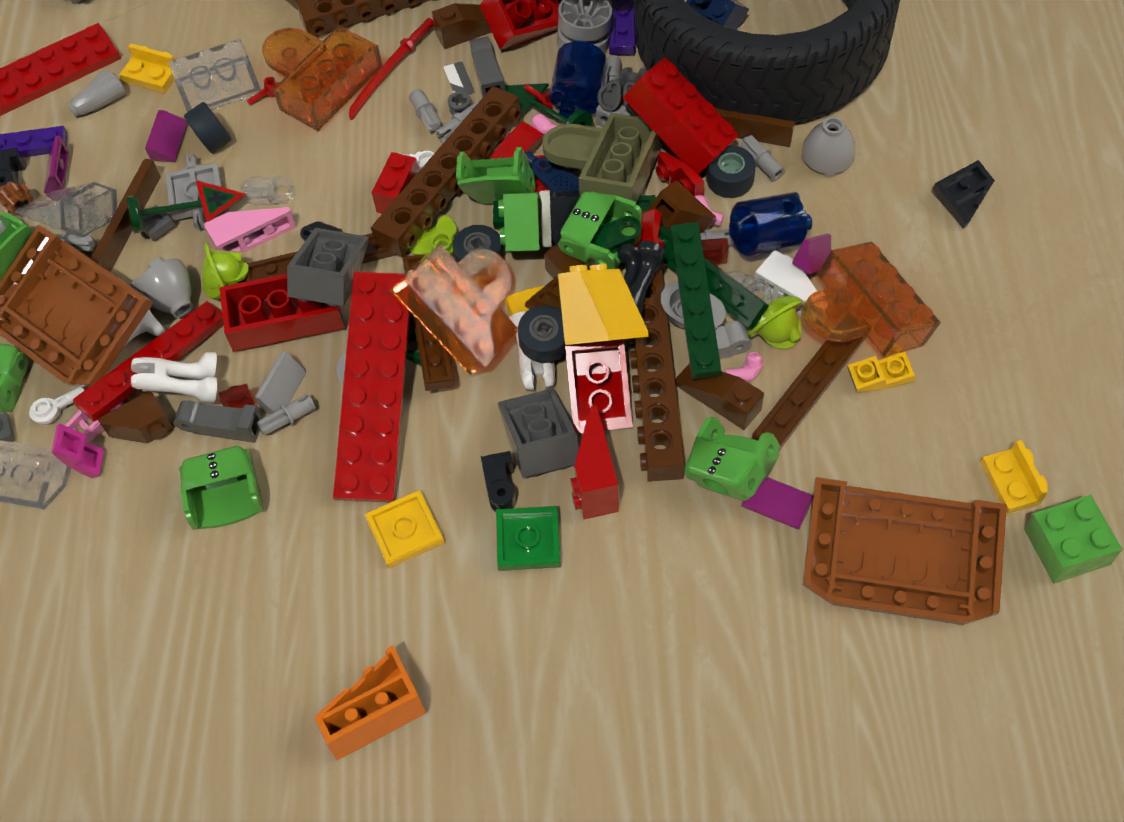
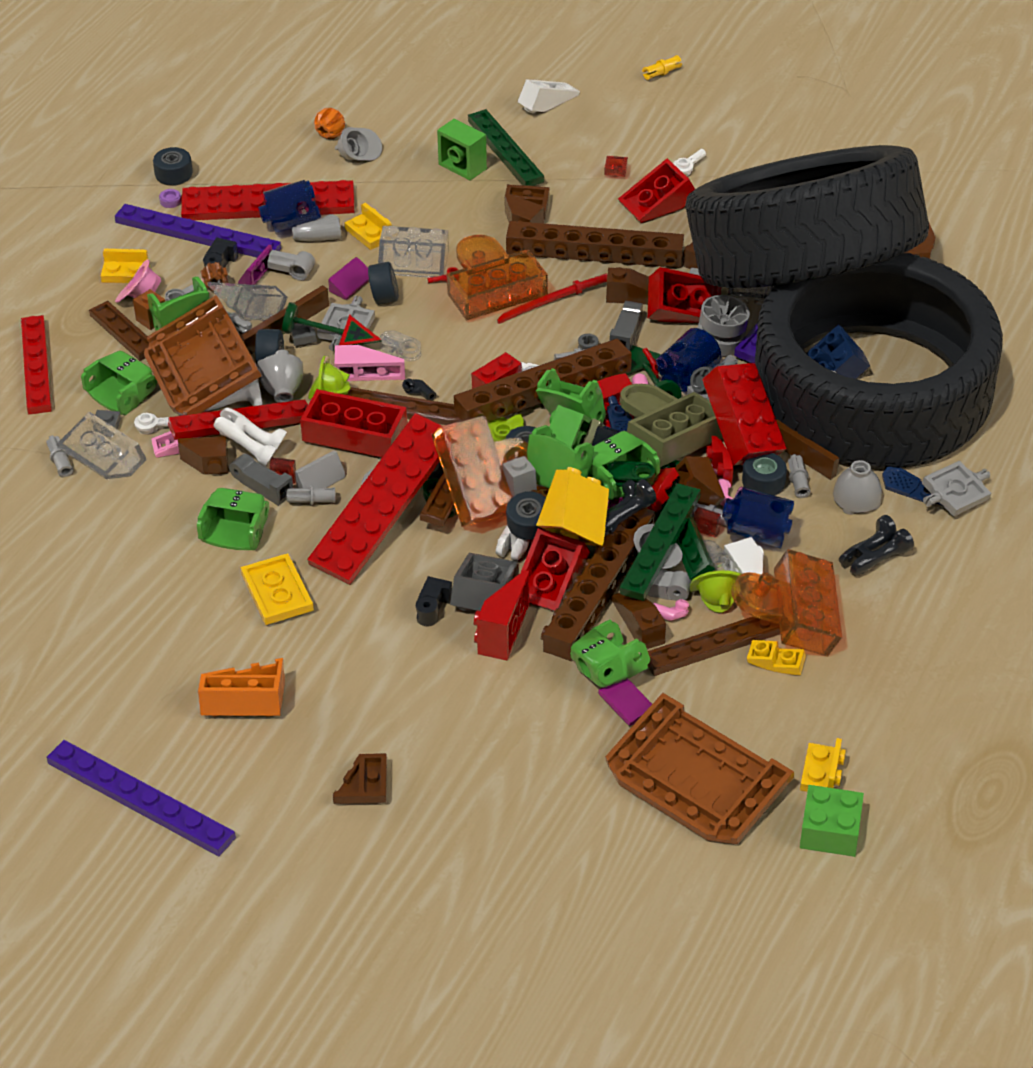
camera: 25 degrees right, 15 degrees down
dark pink slope [51,424,104,479] -> none
dark grey slope [287,228,369,306] -> none
yellow tile [364,490,445,569] -> none
light grey axle [409,89,441,132] -> none
dark grey sticker [444,62,475,95] -> none
green plate [496,506,561,571] -> none
magenta slope [792,233,832,274] -> none
black wing [932,160,995,229] -> none
none -> yellow plate [240,553,314,625]
none -> black wheel [255,329,284,365]
none -> clear blue cylinder [258,180,321,234]
none -> light grey piece [267,250,315,280]
none -> reddish brown wing [333,753,387,804]
none -> light grey brick [502,456,537,497]
none -> bright green piece [527,425,595,489]
none -> black piece [839,515,914,575]
none -> dark blue piece [882,466,944,507]
none -> light grey plate [922,461,991,517]

